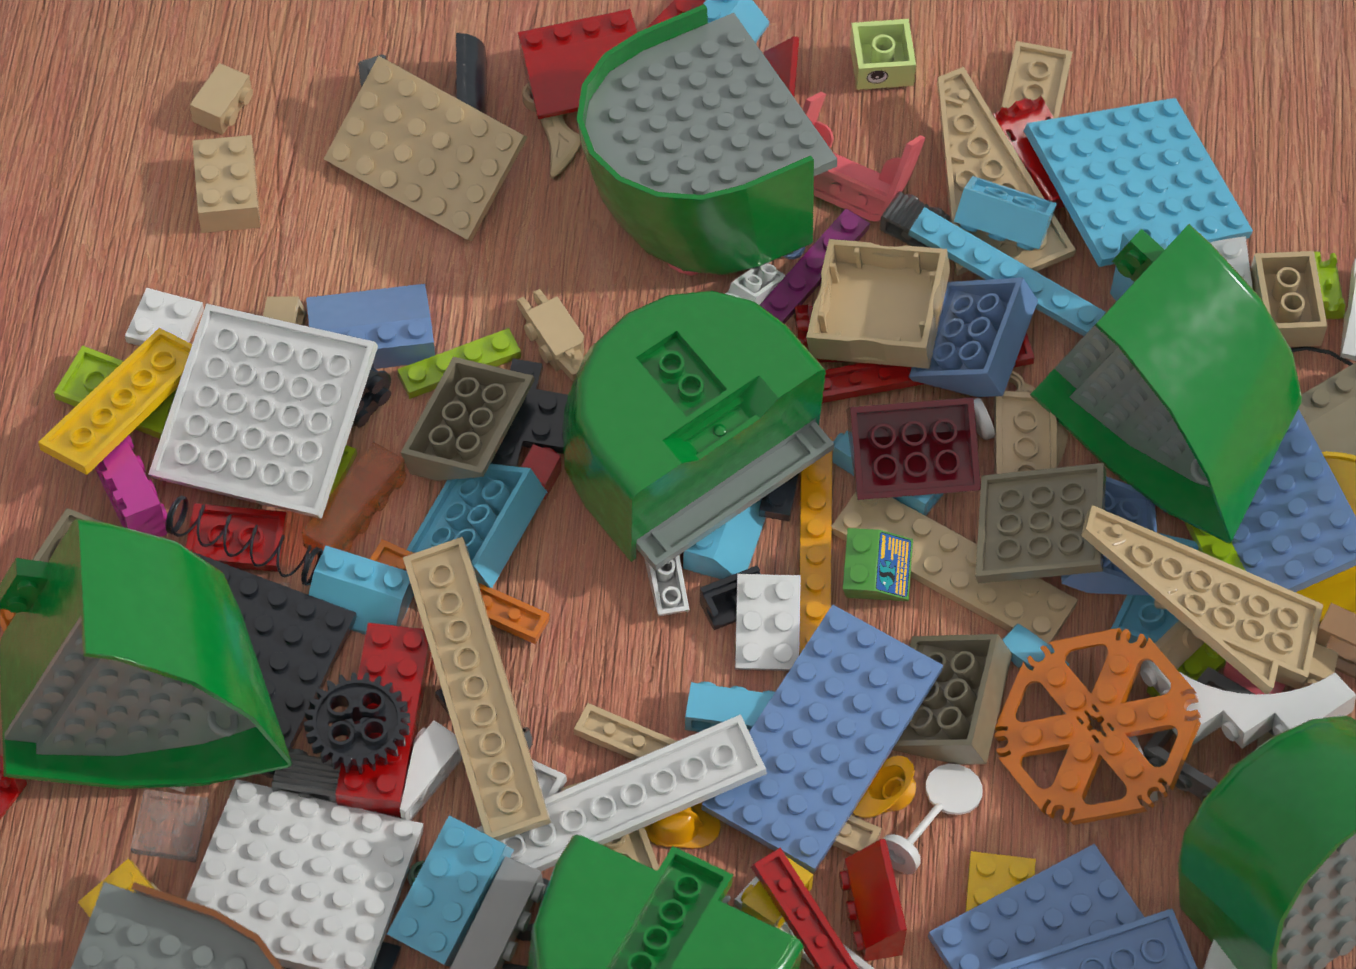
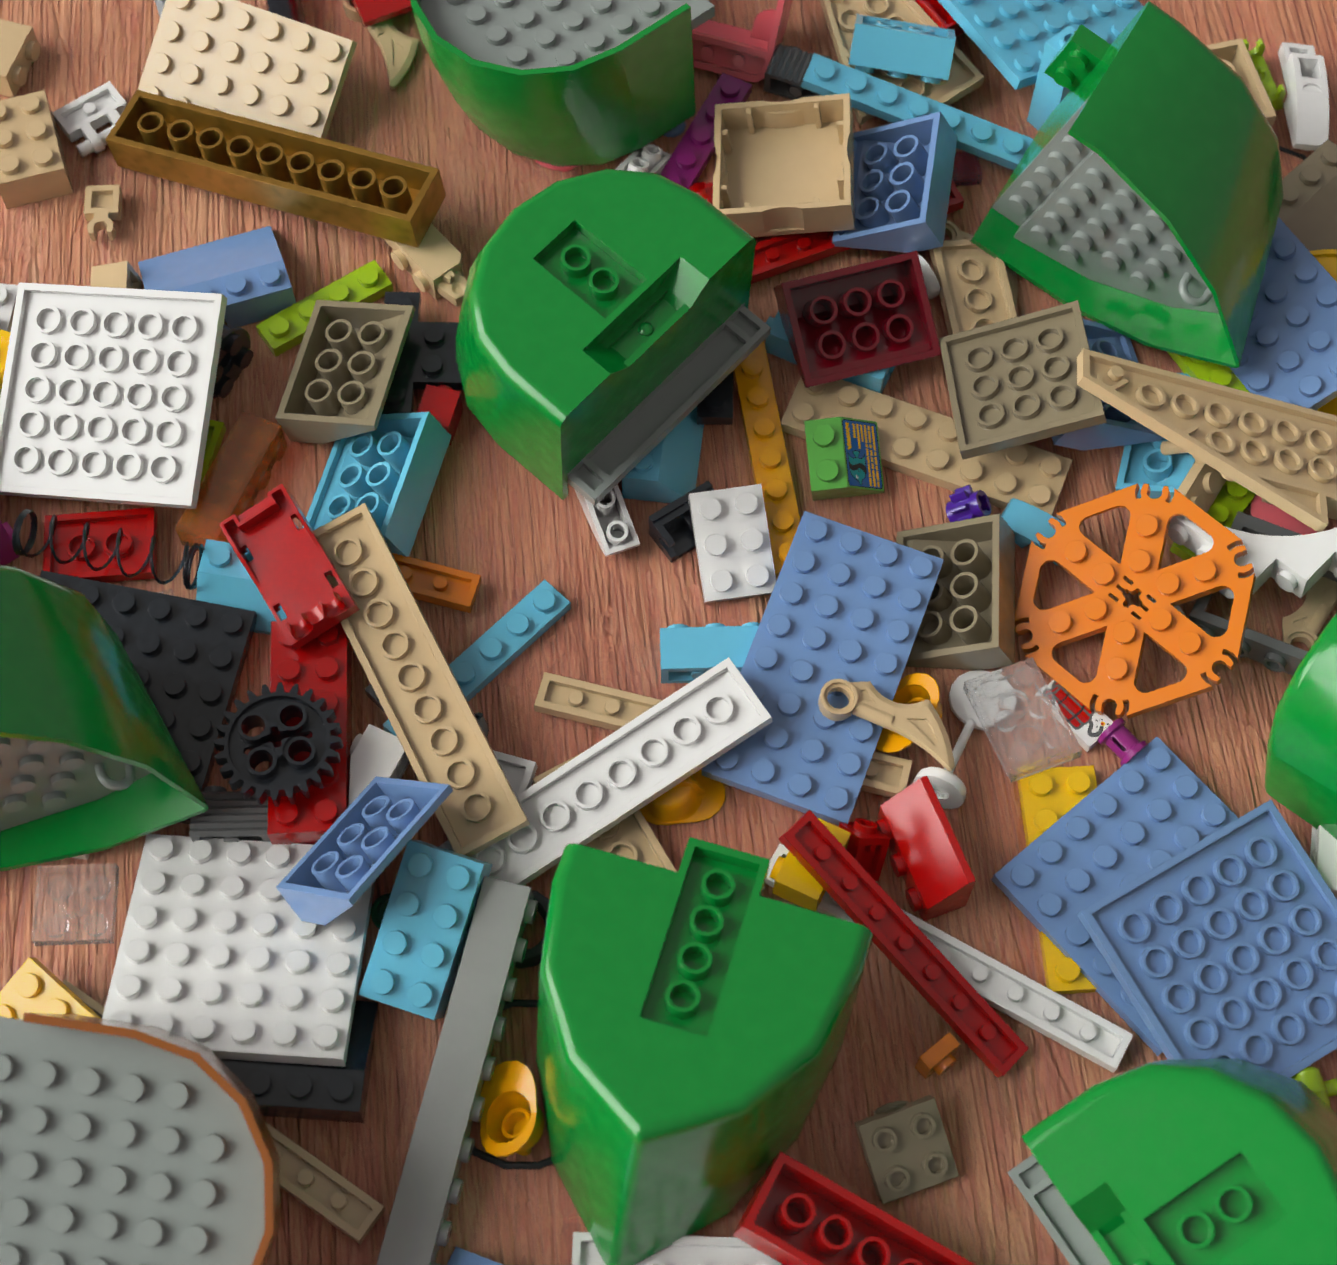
camera: 10 degrees left, 5 degrees up
none -> white plate [52,81,127,157]
none -> tan plate [84,184,123,241]
none -> pearl gold brick [105,90,446,248]
none -> red piece [219,484,360,650]
none -> medium blue slope [276,776,453,925]
none -> medium azure plate [382,579,571,736]
none -> tan piece [818,679,955,771]
none -> red bracket [838,818,891,881]
none -> dark purple gear [946,484,991,522]
none -> clear pink tile [952,151,983,187]
none -> clear plate [963,657,1082,783]
none -> tile [1033,680,1113,752]
none -> magenta bush [1097,717,1149,766]

